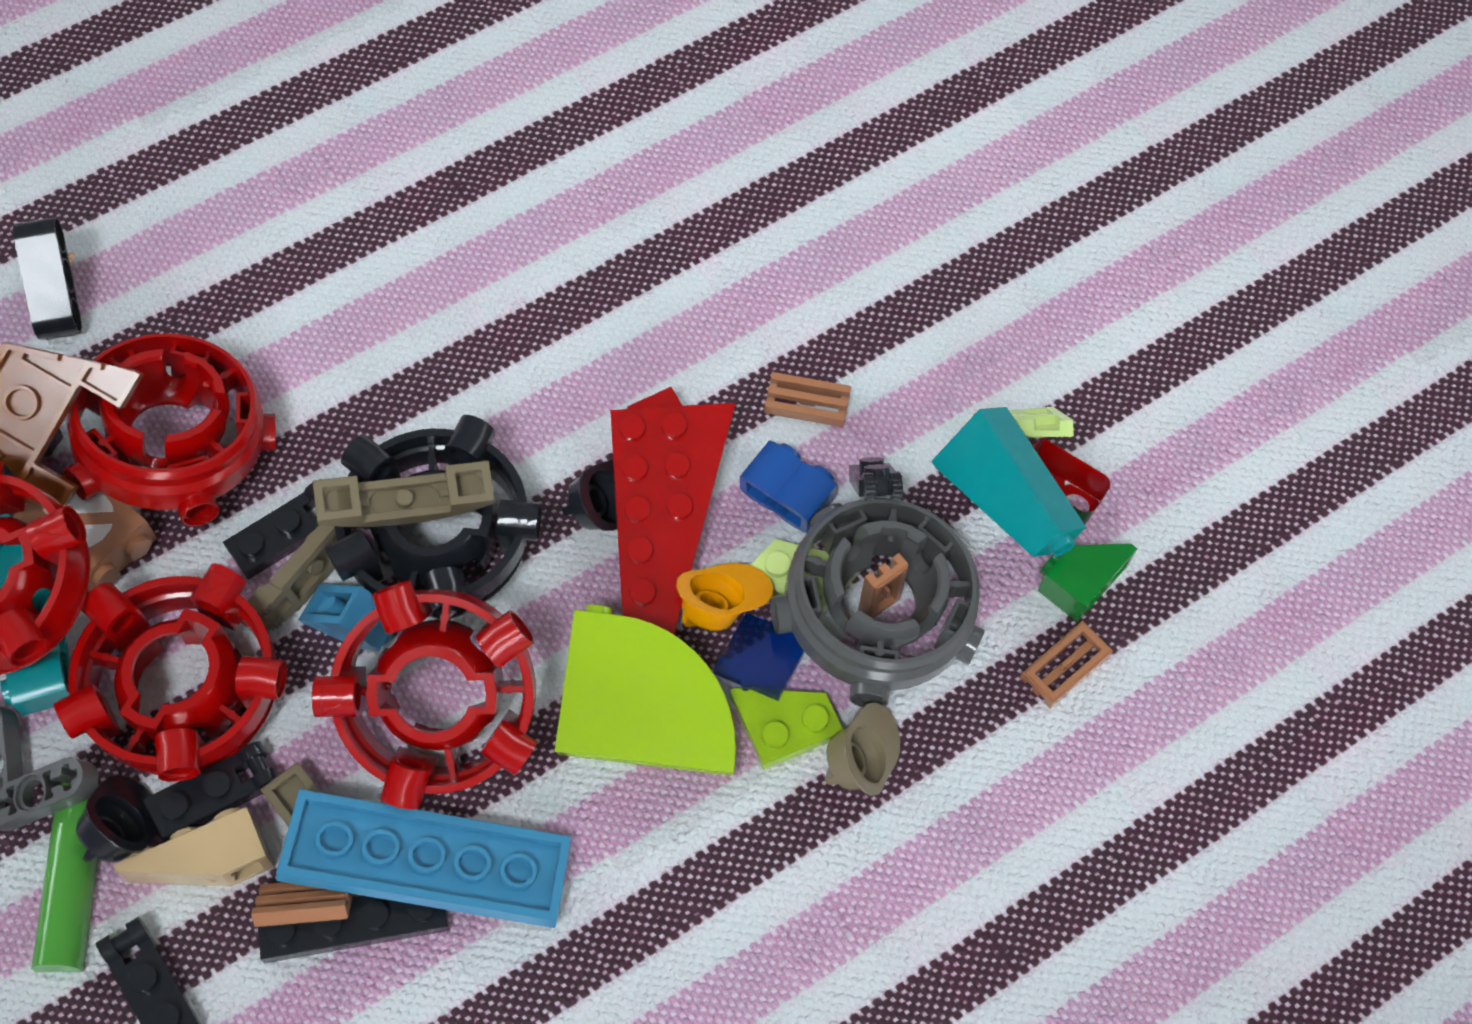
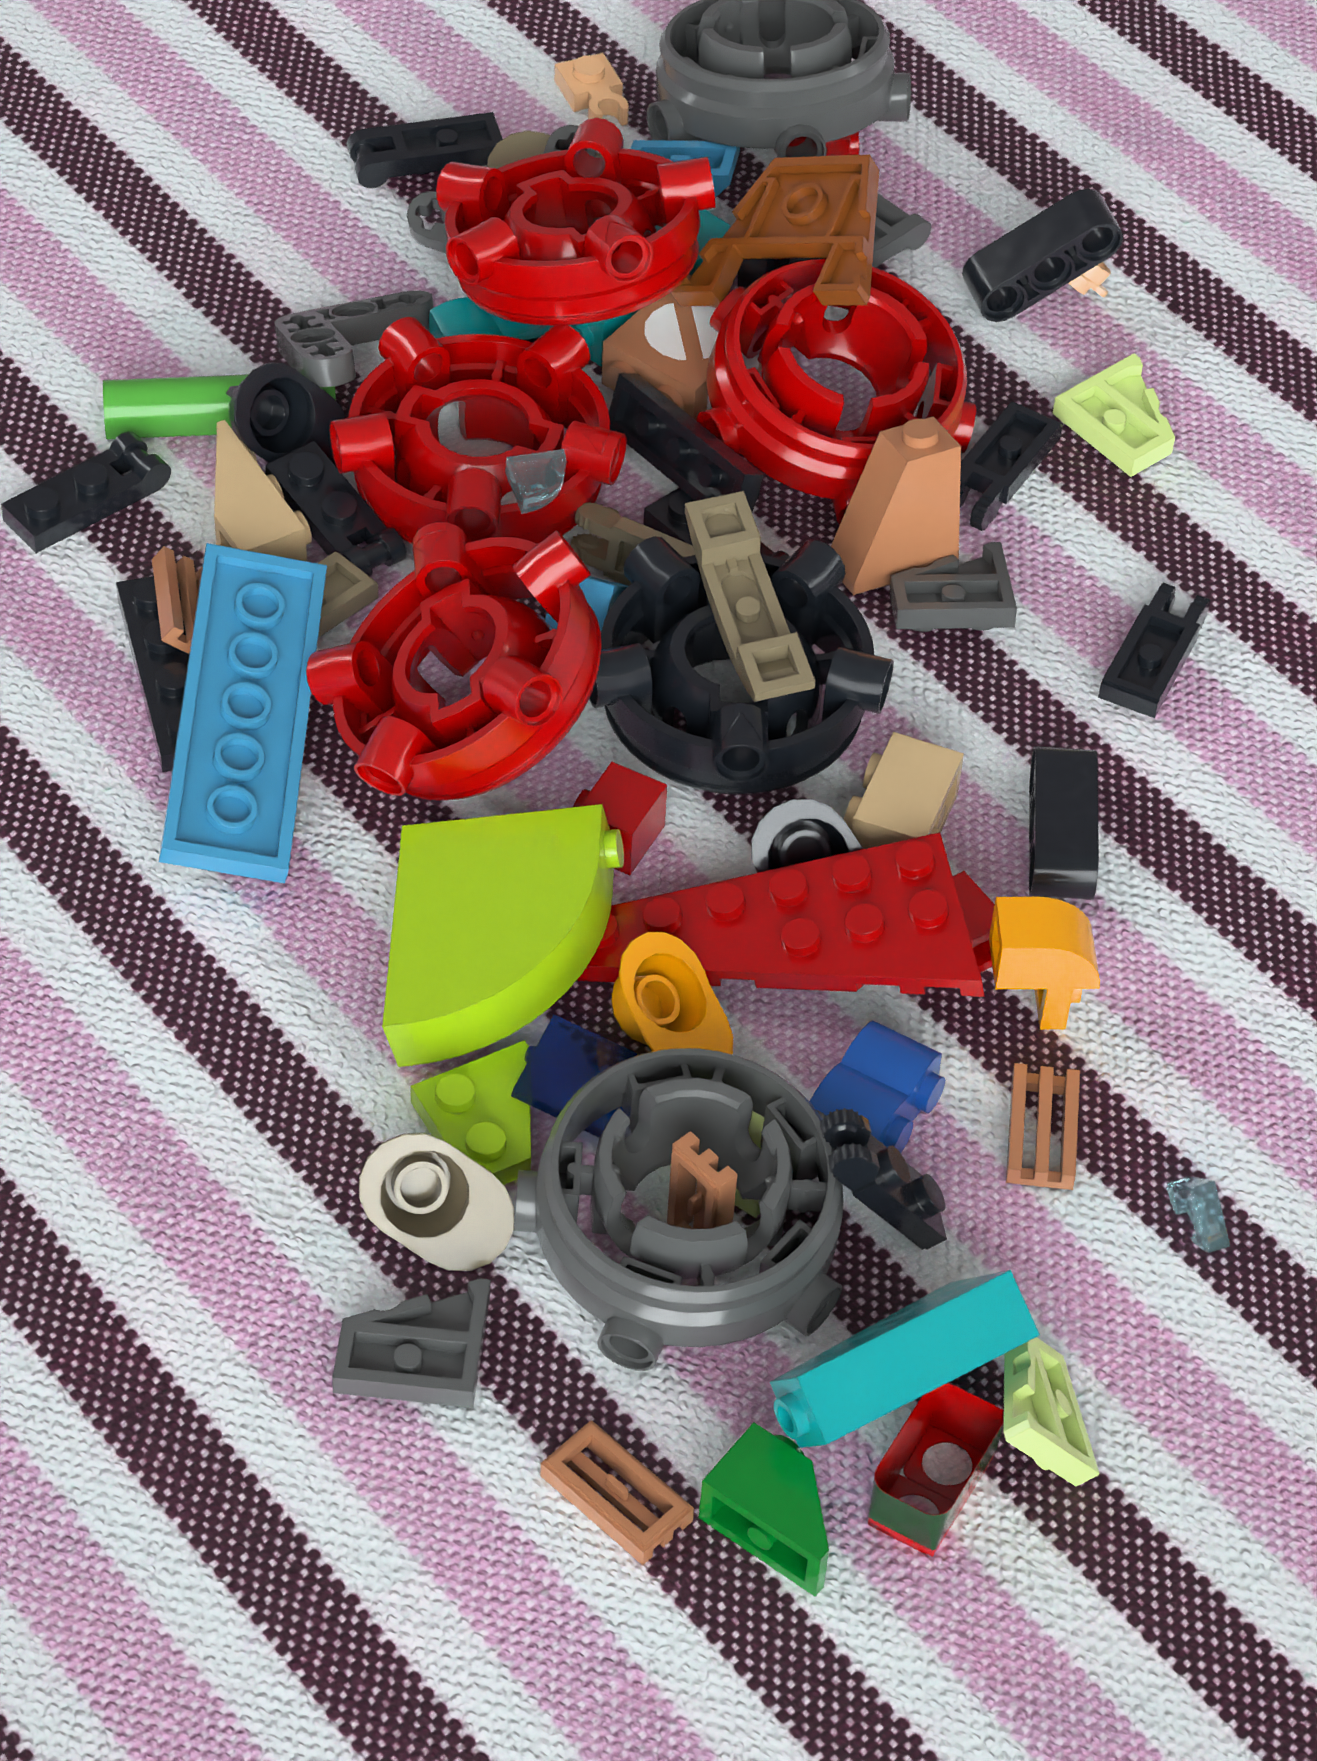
camera: 85 degrees right, 15 degrees down
none -> dark grey wing [332,1278,491,1408]
none -> clear light blue tile [505,449,566,514]
none -> red brick [573,762,667,876]
none -> black plate [608,373,764,513]
none -> nougat slope [831,417,961,595]
none -> tan brick [844,732,964,849]
none -> dark grey wing [889,542,1017,632]
none -> black hinge [960,401,1063,531]
none -> light orange brick [989,897,1100,1030]
none -> black beam [1029,746,1099,900]
none -> yellowish green wing [1053,353,1175,477]
none -> black hinge [1098,583,1210,718]
none -> clear light blue tile [1166,1176,1230,1253]

